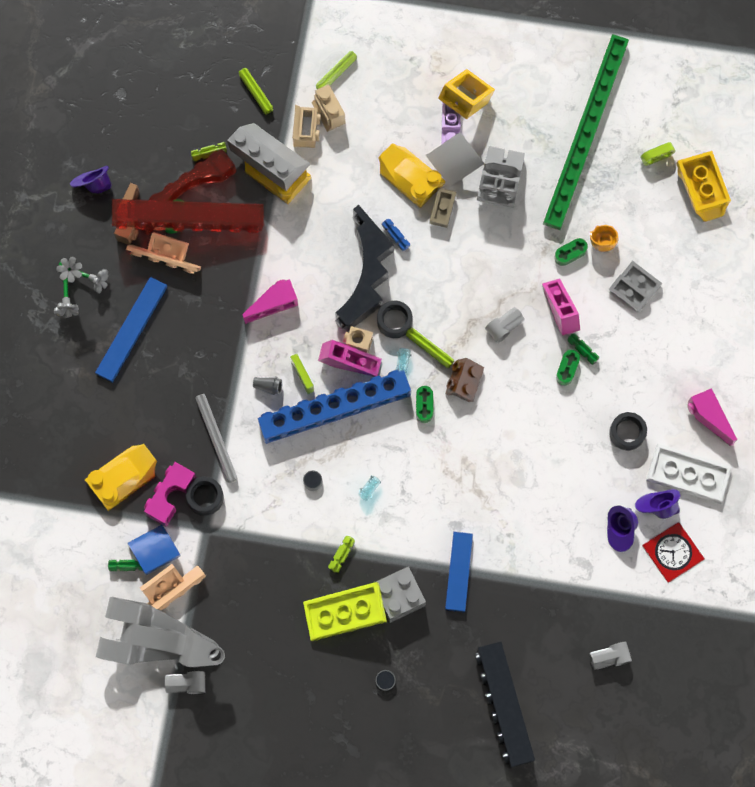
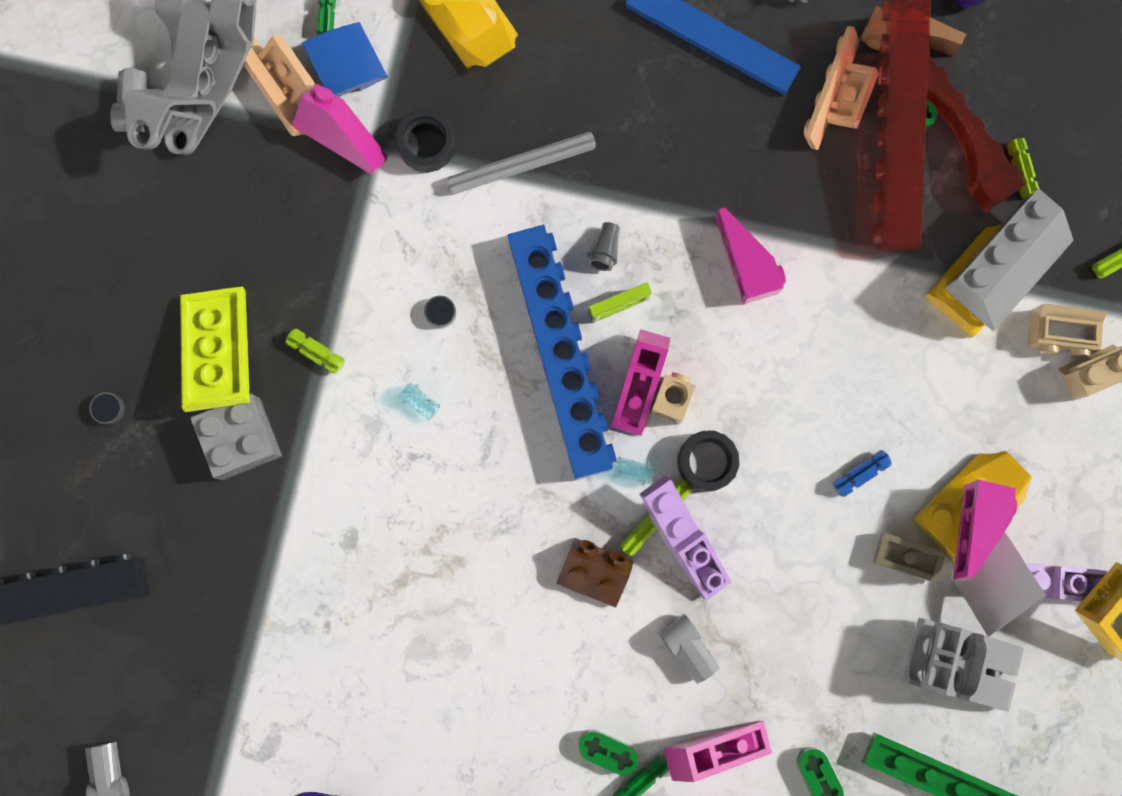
camera: 90 degrees right, 10 degrees up
dark pink arch [144,462,197,527] -> none
black arch [335,205,394,332] -> none
green beam [416,386,433,423] -> none
blue tile [445,531,473,612] -> none
none -> dark pink slope [292,84,388,175]
none -> lavender slope [639,476,731,601]
none -> dark pink slope [953,479,1017,581]

